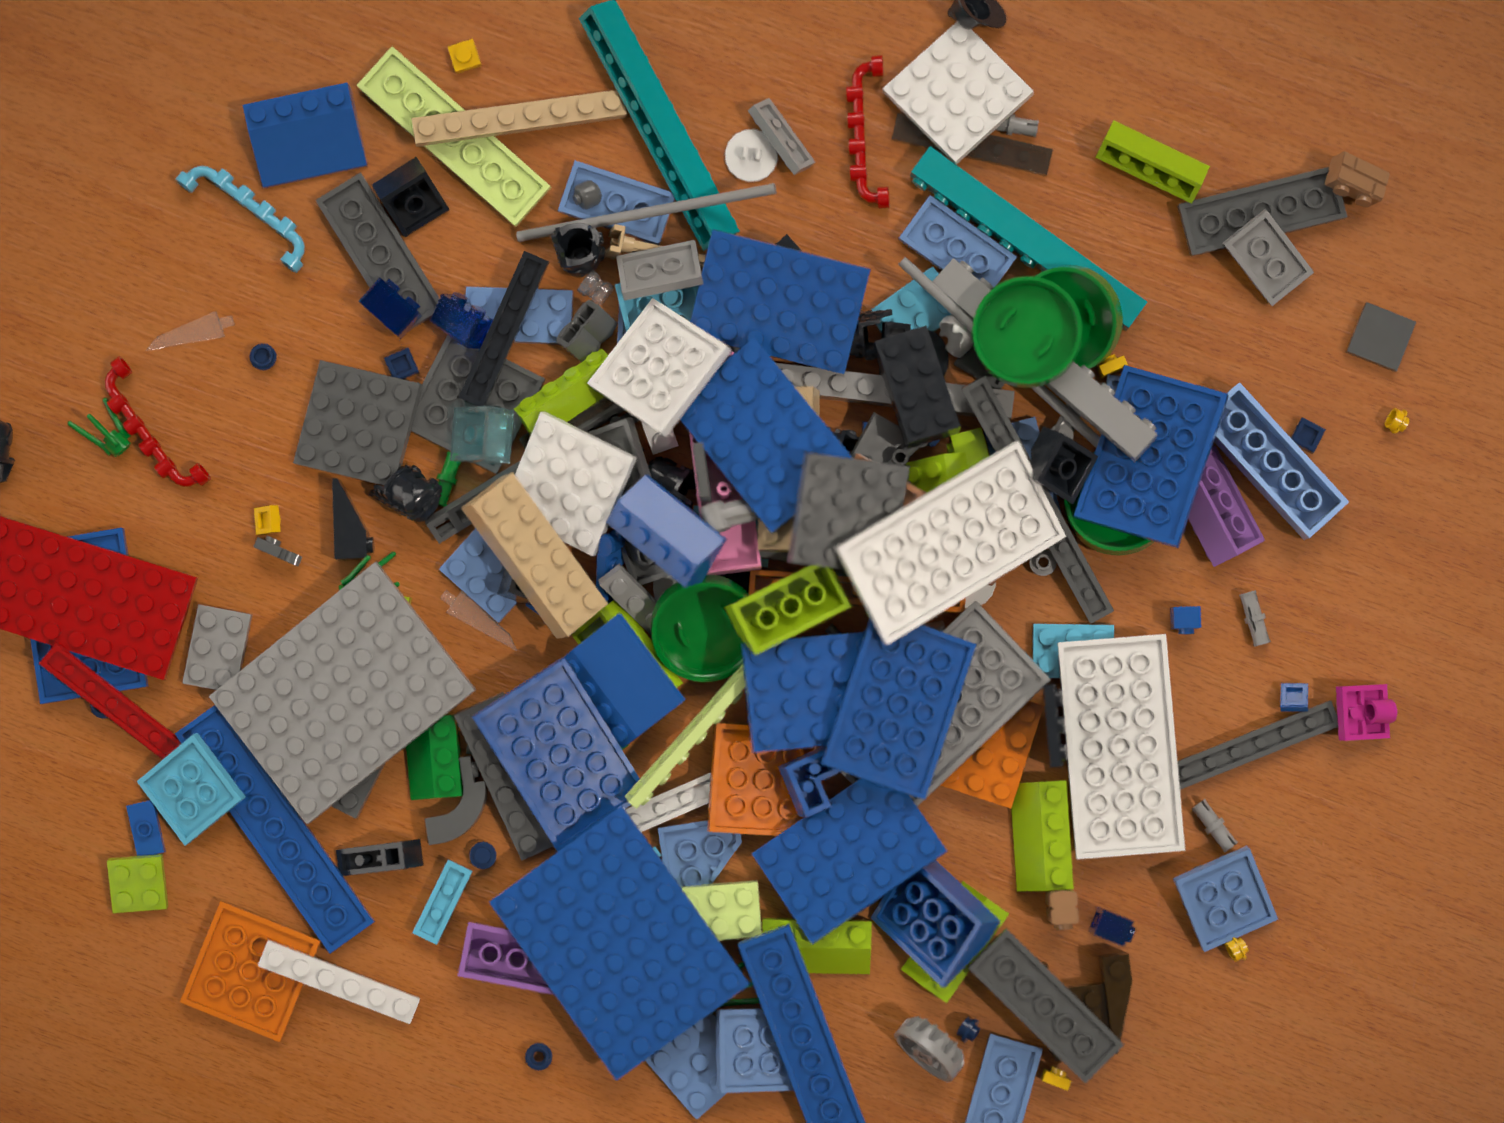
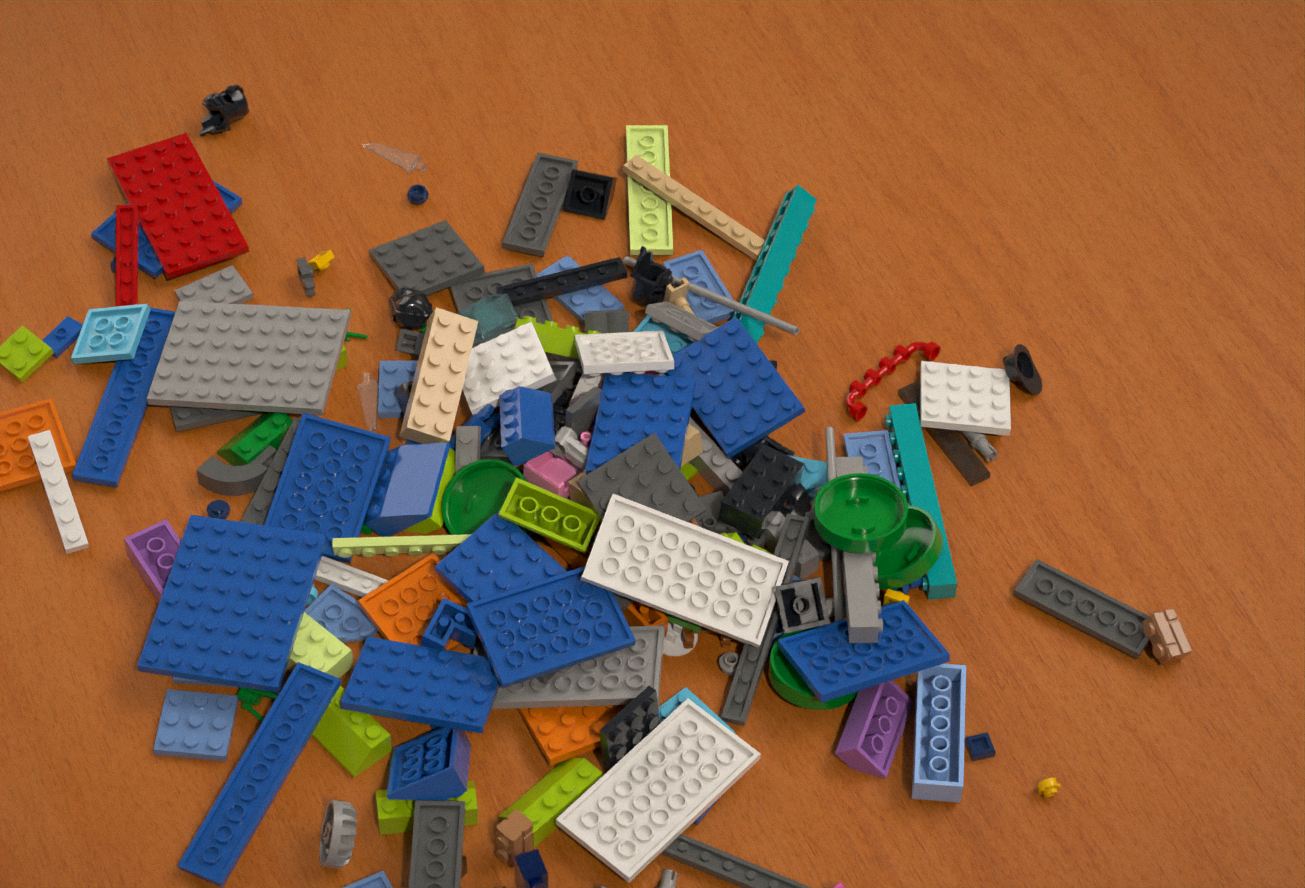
camera: 40 degrees right, 35 degrees down
green plant [67,398,131,458] -> none
red bar [105,356,211,487] -> none
medium azure bar [175,166,305,273] -> none
blue slope [243,82,368,188] -> none
black slope [332,478,375,561] -> none
black slope [336,839,424,876] -> none
clear blue brick [358,277,422,339] -> none
dark blue tile [384,348,420,380] -> none
medium azure plate [412,859,473,945] -> none
clear blue brick [429,292,493,349] -> none
yellow plate [448,39,482,74] -> none
dark blue plate [525,1043,553,1070] -> none
dark grey piece [573,180,602,210] -> none
clear wheel [577,270,614,306] -> none
medium blue plate [716,1009,794,1093] -> none
white piece [725,129,778,182] -> none
light grey plate [748,98,815,175] -> none
dark blue plate [957,1017,981,1043] -> none
lime brick [1095,120,1210,204] -> none
blue plate [1170,606,1201,634] -> none
light grey plate [1222,209,1314,306] -> none
light grey pin [1239,590,1271,647] -> none
tile [1280,683,1309,712] -> none
dark grey tile [1346,302,1416,372] -> none

